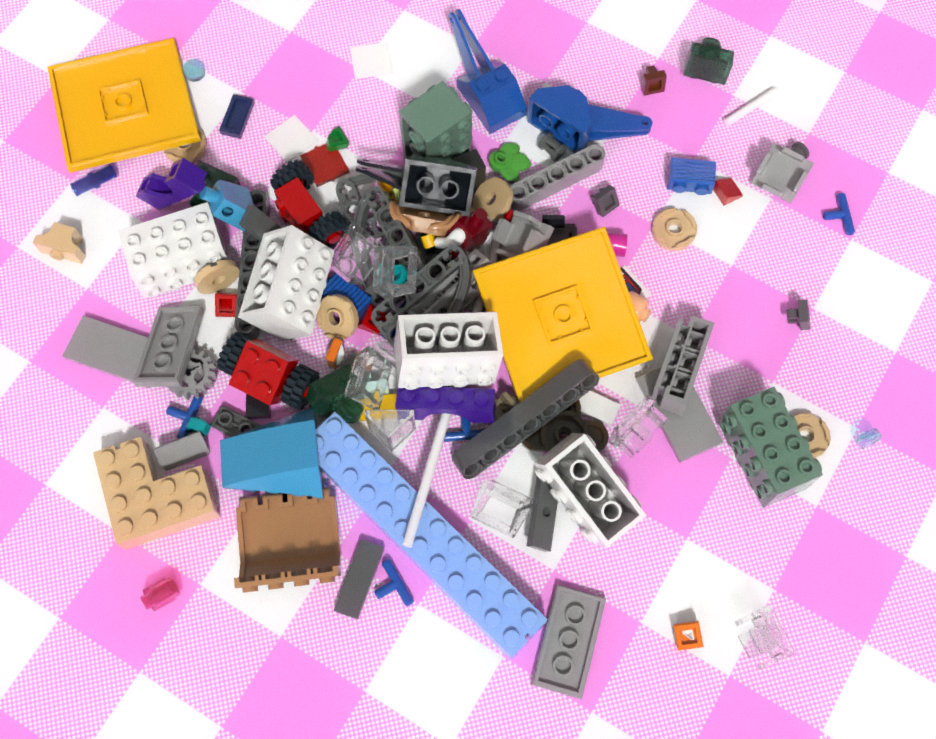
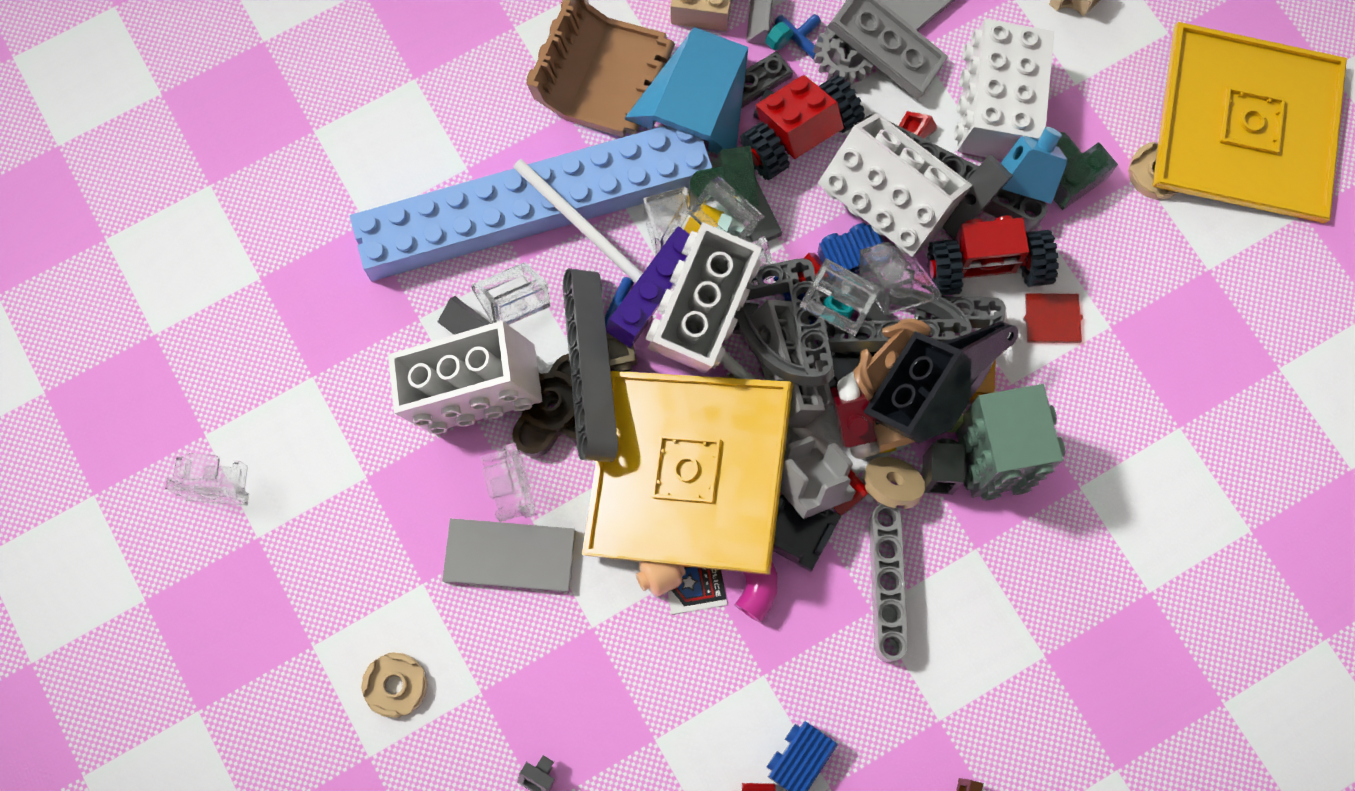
camera: 120 degrees right, 5 degrees up
clear blue pin [70,164,118,197] -> none
dark purple arch [135,158,207,210] -> none
clear light blue tile [183,59,205,82] -> none
tan tile [194,259,239,294] -> none
dark blue tile [219,94,255,139] -> none
white sticker [264,115,318,162] -> none
tan tile [316,294,359,340] -> none
green tile [326,127,349,152] -> none
orange tile [326,338,345,369] -> none
dark grey tile [334,539,385,620] -> none
white sticker [350,42,393,79] -> none
blue piece [374,559,414,606] -> none
blue slope [448,9,527,134] -> none
bright green plate [488,143,532,182] -> none
blue slope [527,85,653,153] -> none
light grey tile [531,584,606,700] -> none
dark grey bush [538,132,567,162] -> none
white tile [579,391,621,428] -> none
dark grey tile [590,185,620,217] -> none
light grey brick [651,315,714,416] -> none
tan tile [652,208,697,251] -> none
orange tile [673,620,704,651] -> none
sand green brick [718,386,823,508] -> none
clear light blue tile [856,428,883,449] -> none

